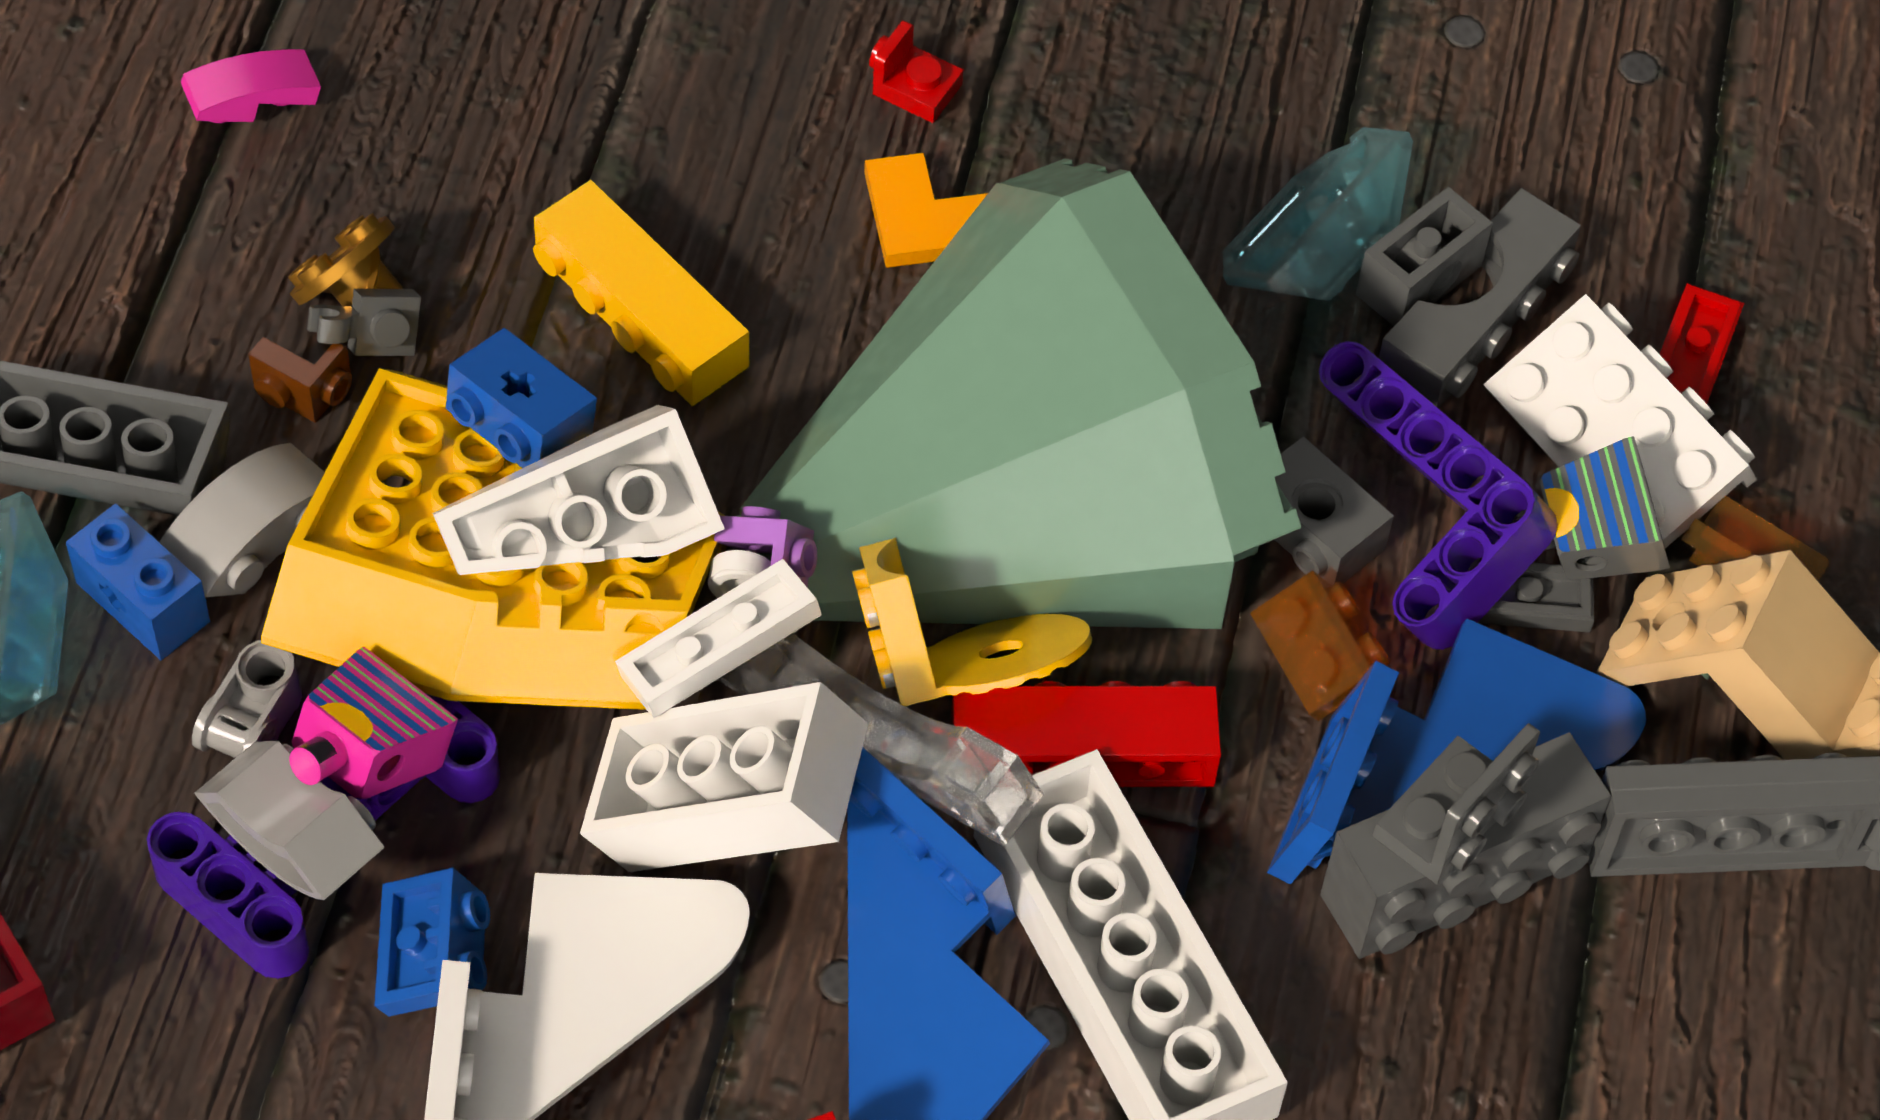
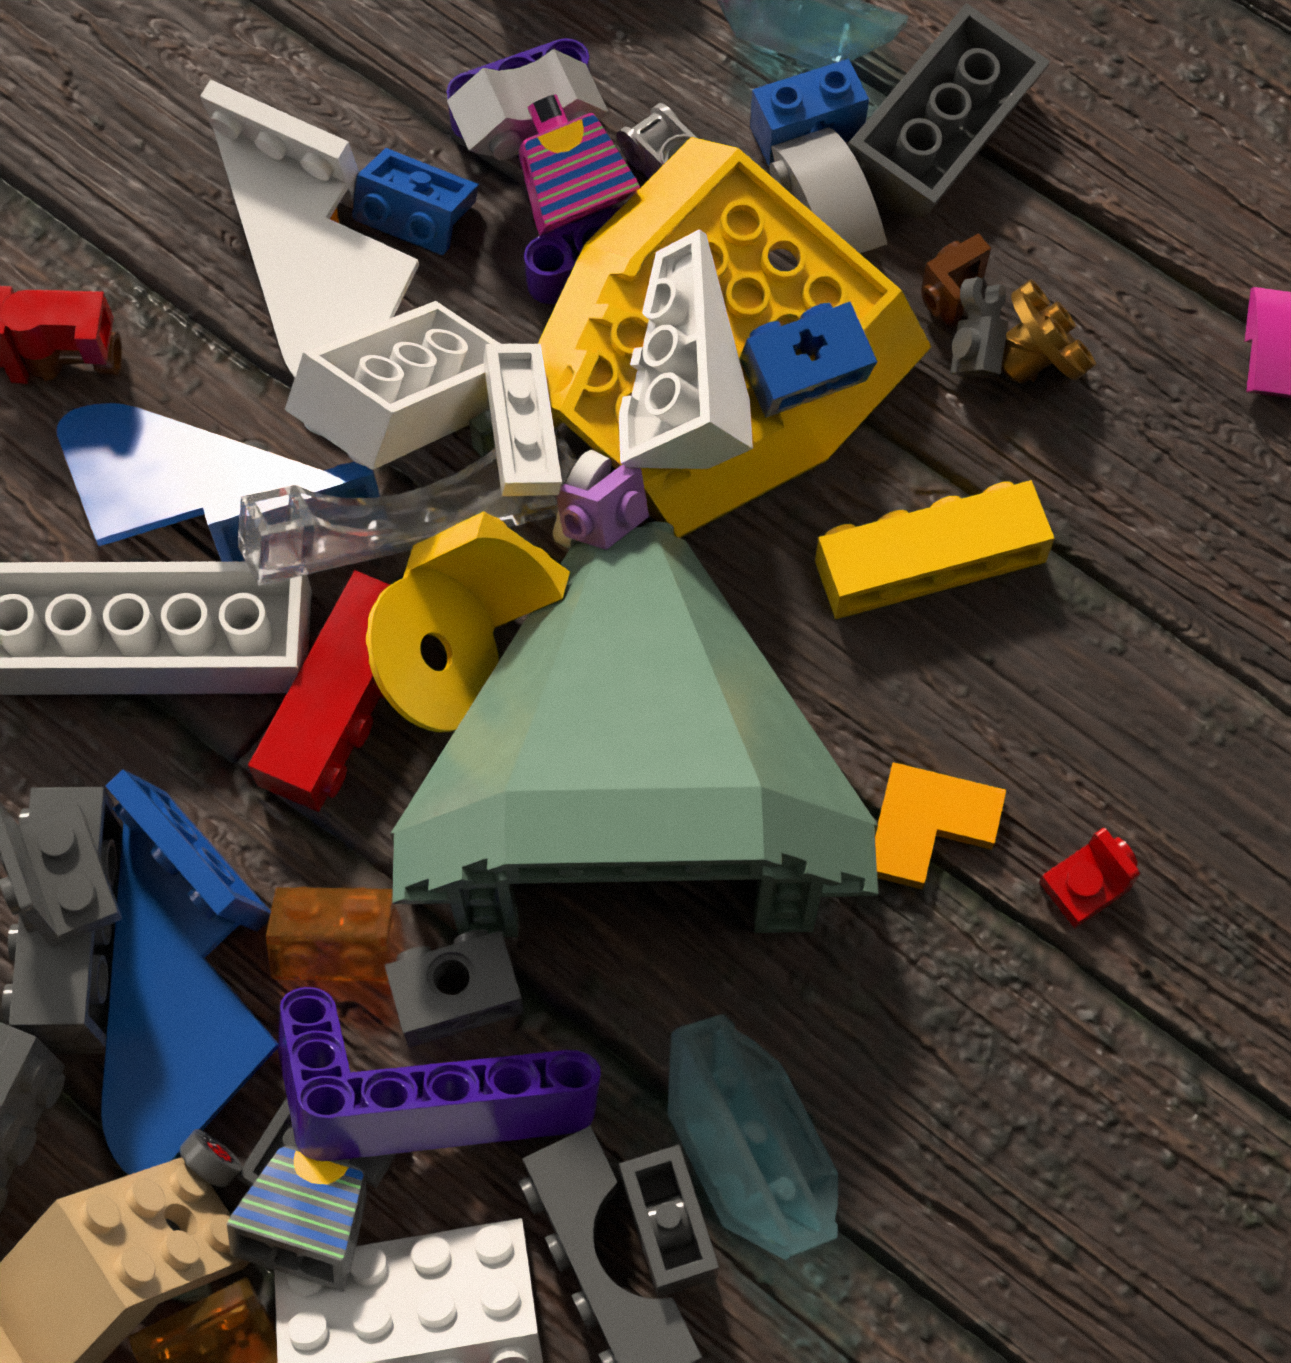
camera: 120 degrees right, 10 degrees up
none -> dark grey tile [180,1129,242,1188]

